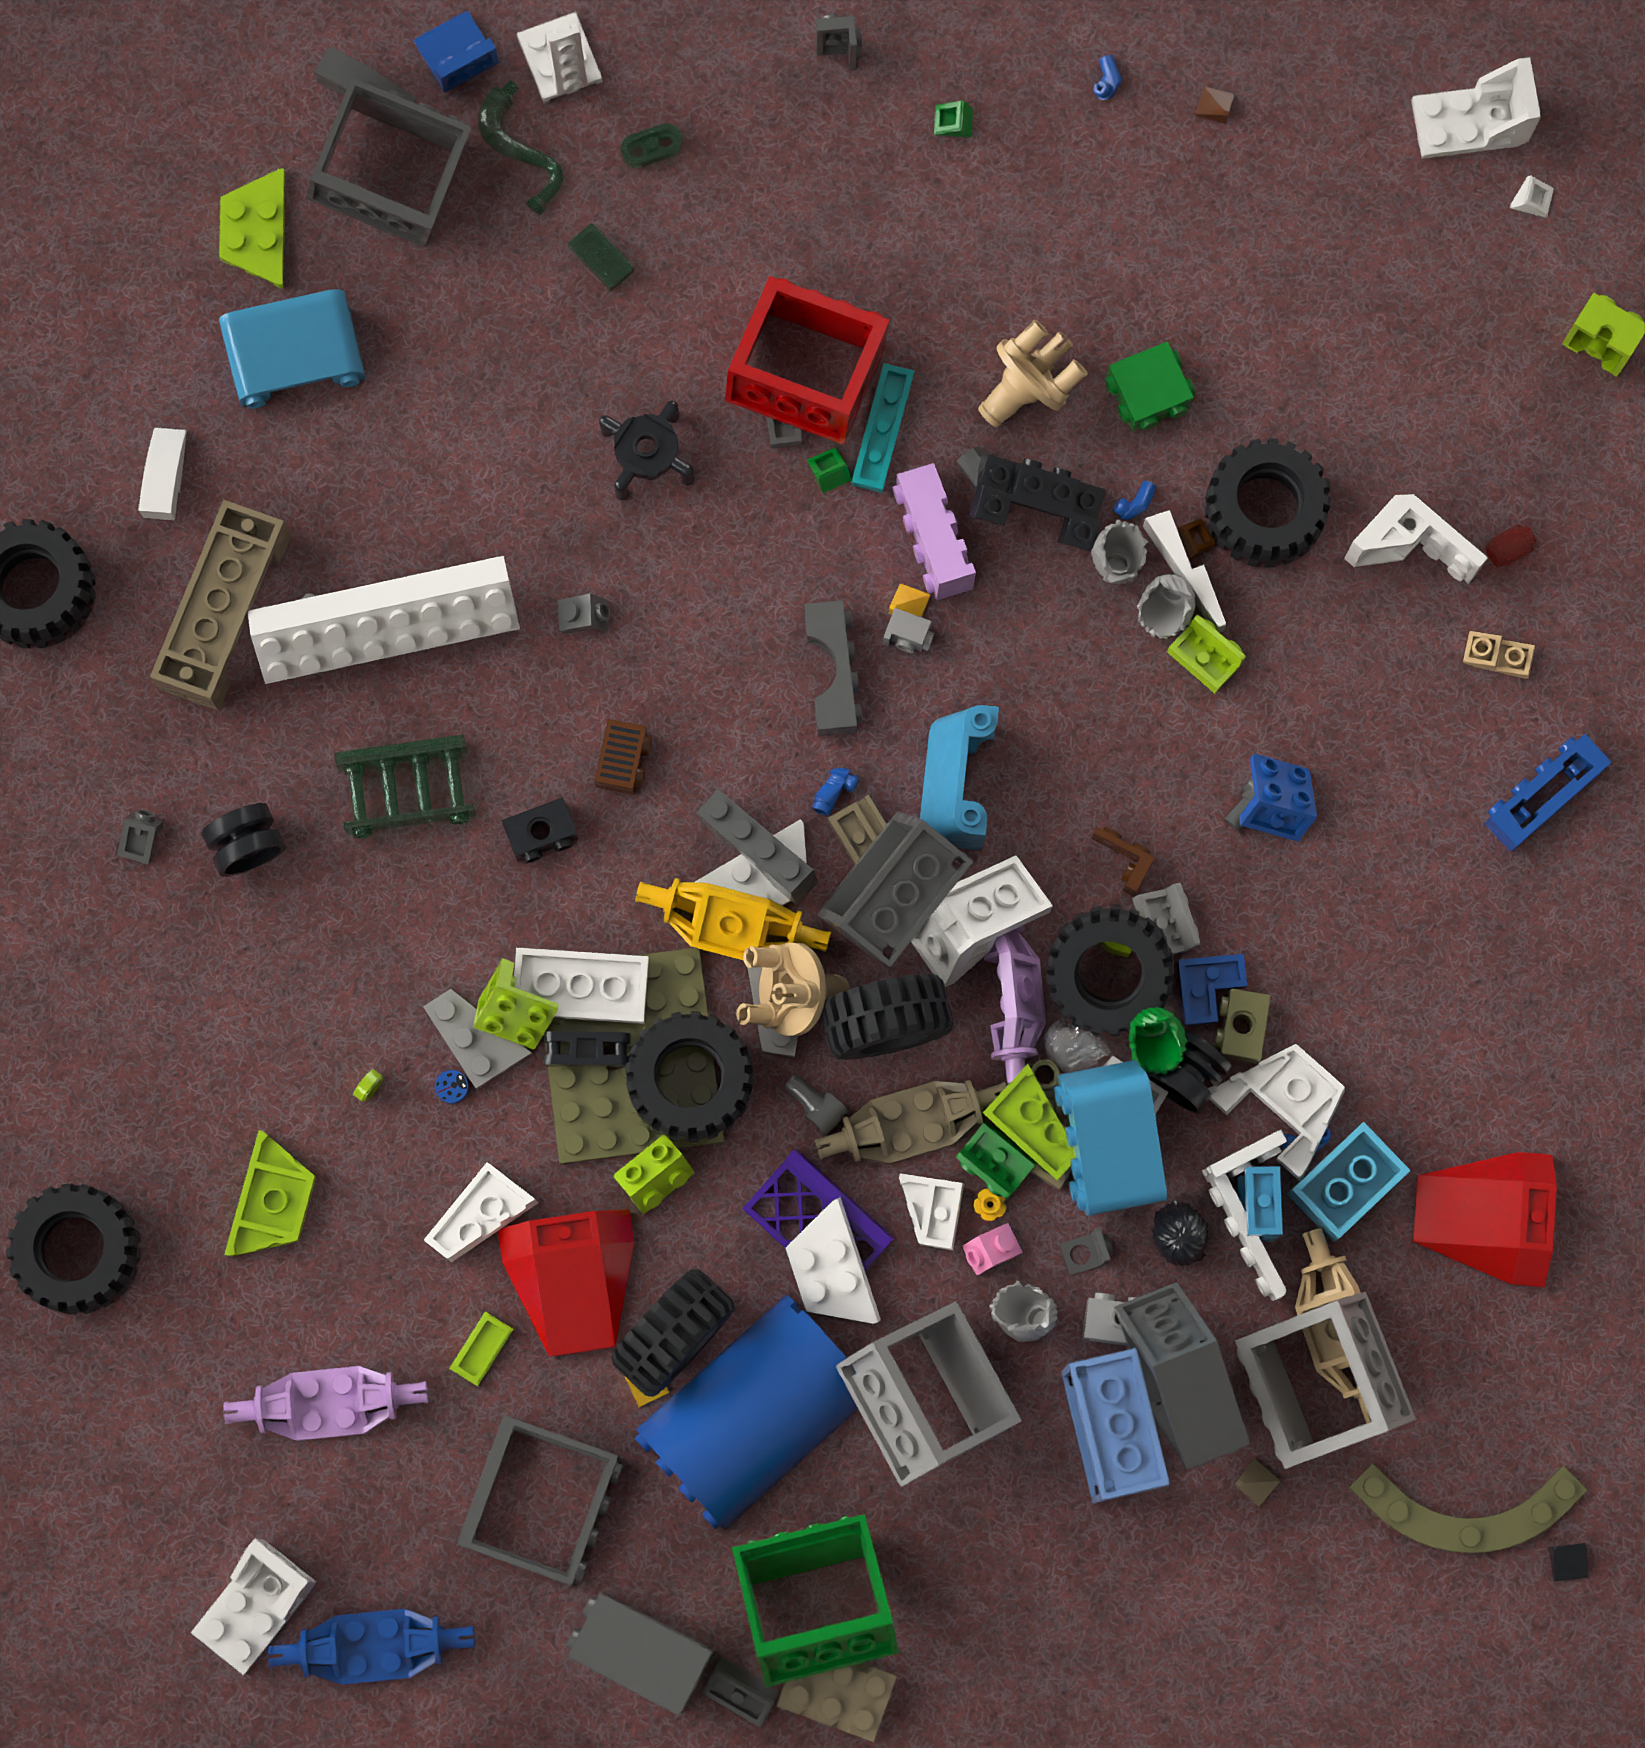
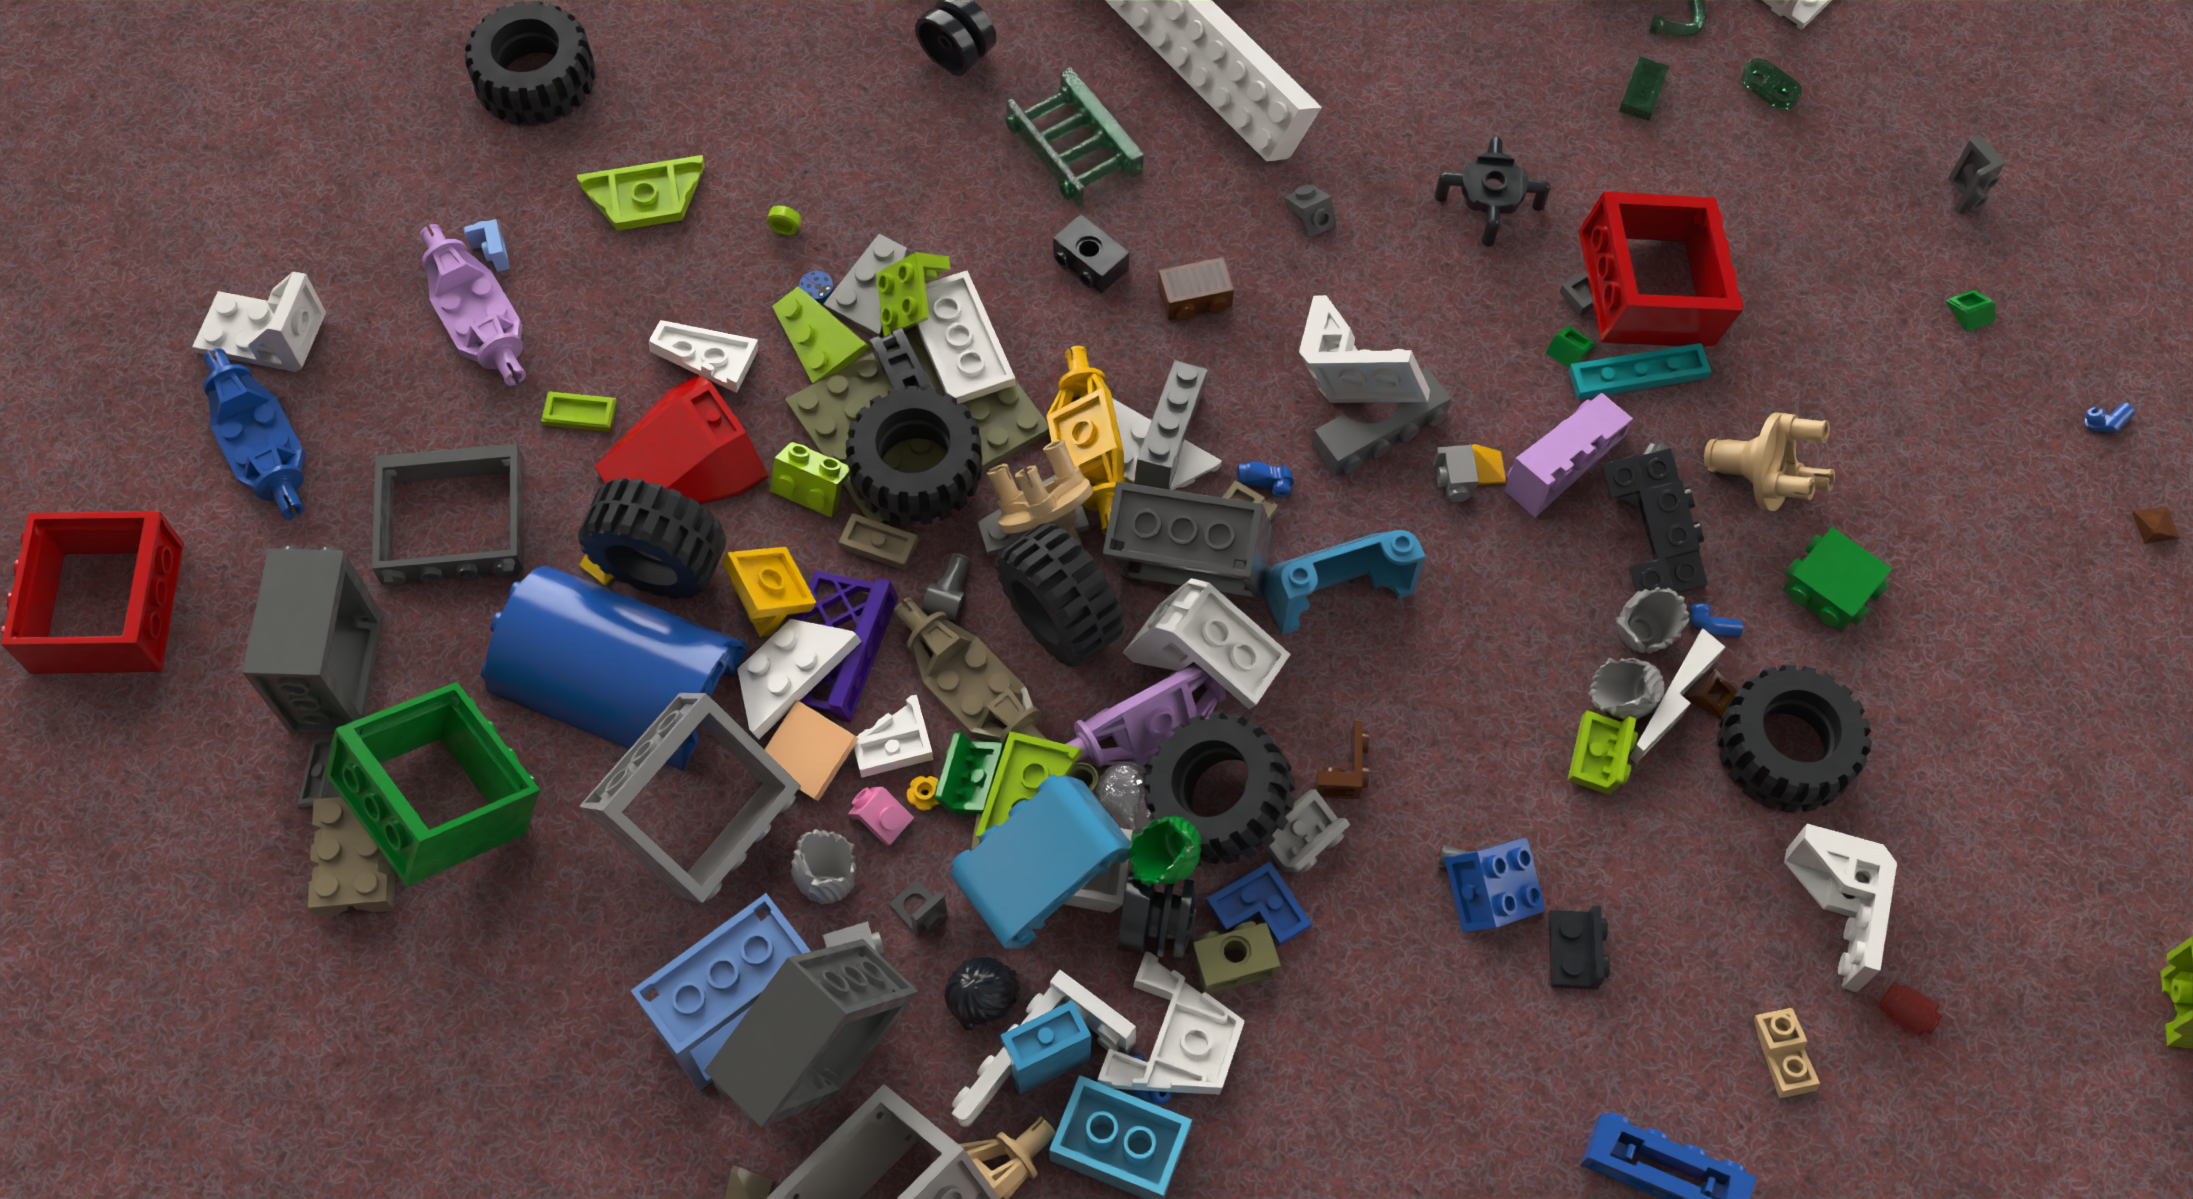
camera: 65 degrees right, 15 degrees down
none -> light blue bracket [464,219,510,272]
none -> yellow bracket [722,547,817,638]
none -> light nougat tile [764,700,859,801]
none -> lime wing [772,287,872,384]
none -> dark tan plate [838,513,918,571]
none -> white bracket [1299,295,1430,403]
none -> black bracket [1548,905,1610,990]

